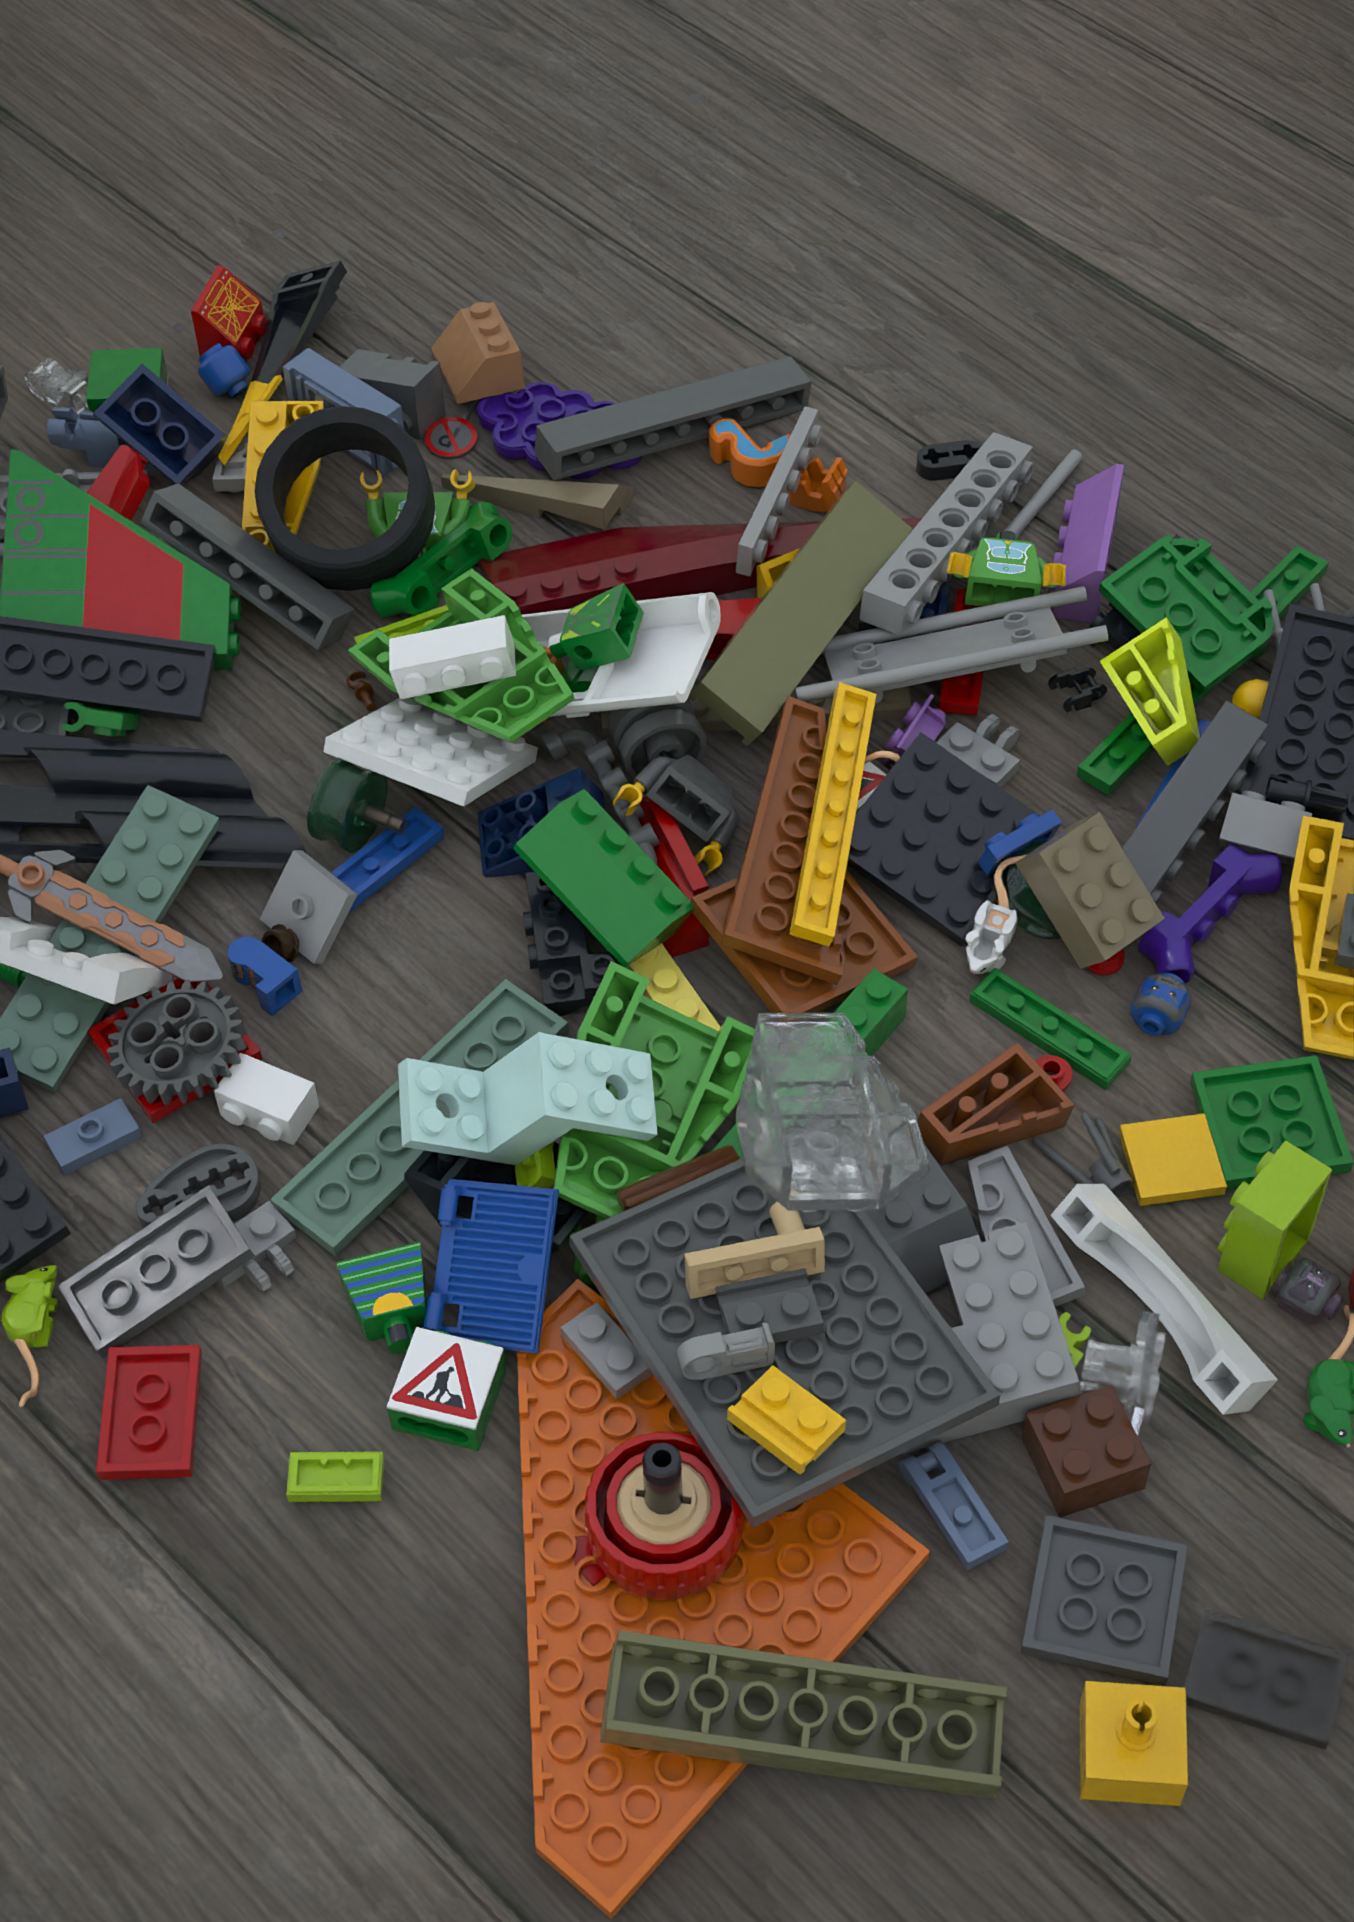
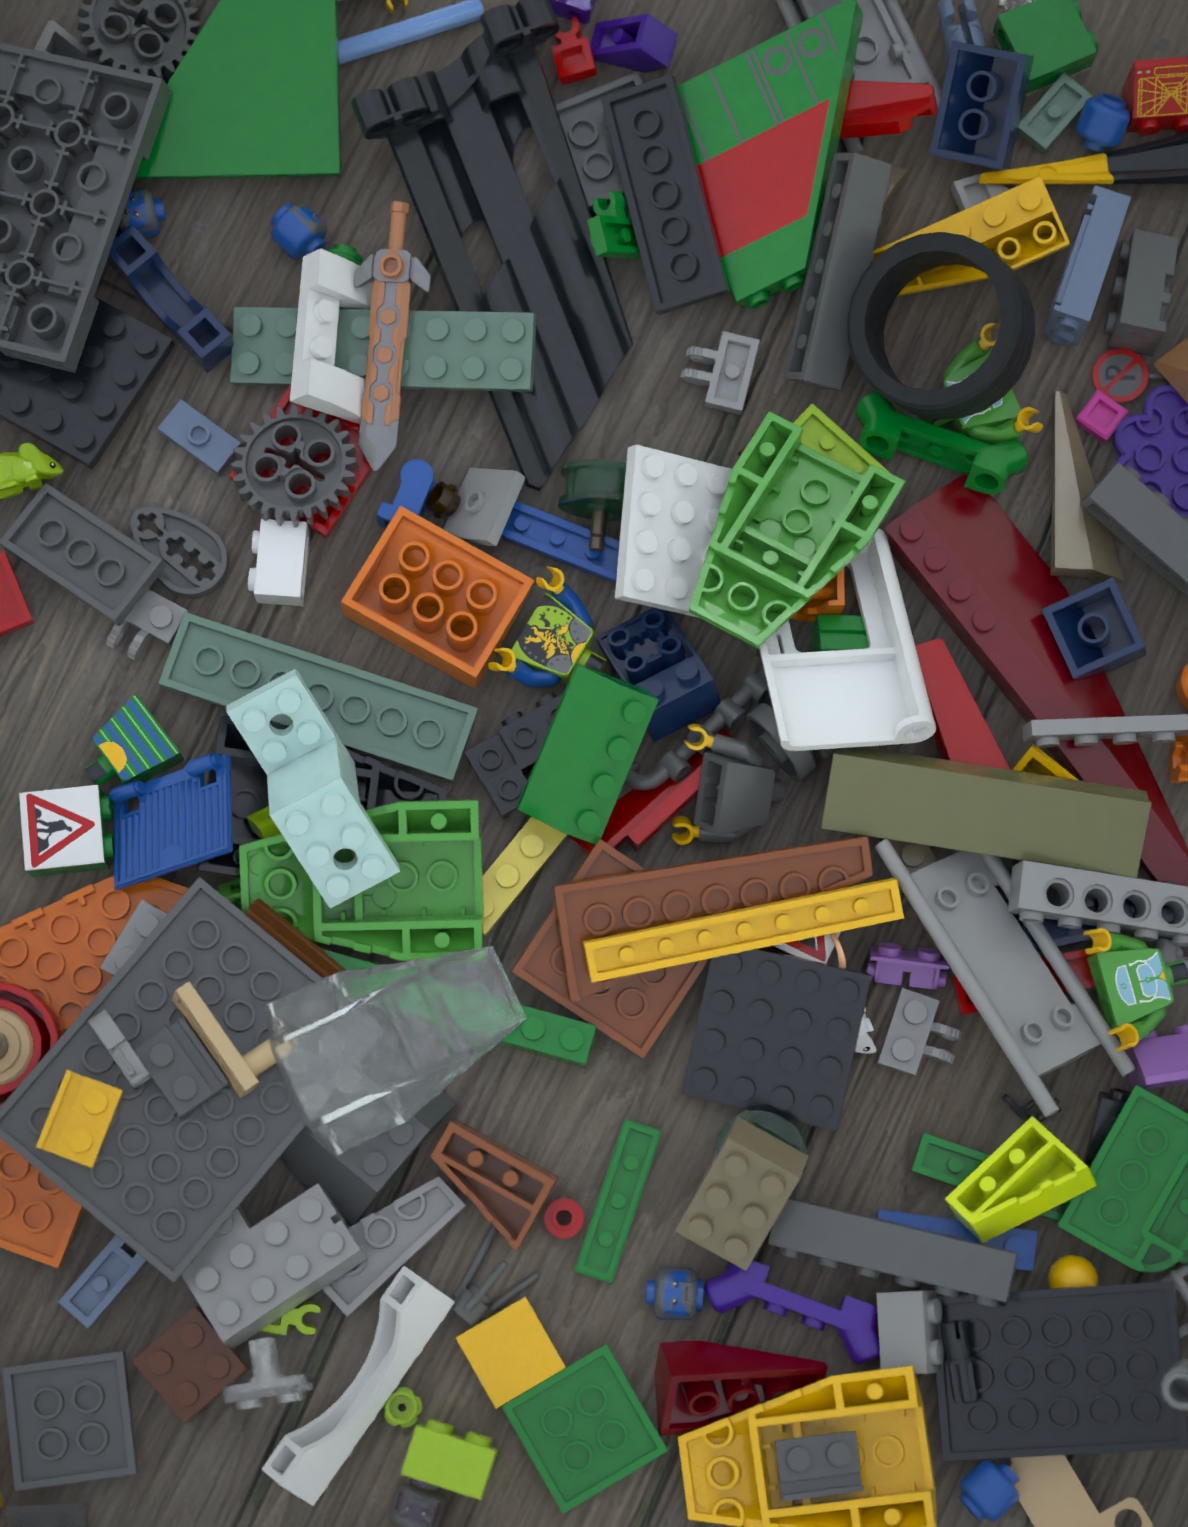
camera: 65 degrees right, 25 degrees up
white brick [389,615,516,700] -> none
green torso [548,583,644,670] -> none
white animal [965,855,1026,974] -> none
blue plate [978,809,1062,876] -> none
none -> orange slope [341,505,535,690]
none -> lime plate [383,1387,422,1428]
none -> torso [488,566,607,688]
none -> dark red wedge [654,1340,827,1436]
none -> light grey hinge [680,331,760,415]
none -> sand green plate [1017,73,1093,155]
none -> dark blue slope [1041,577,1146,680]
none -> dark pink tile [1075,390,1129,444]

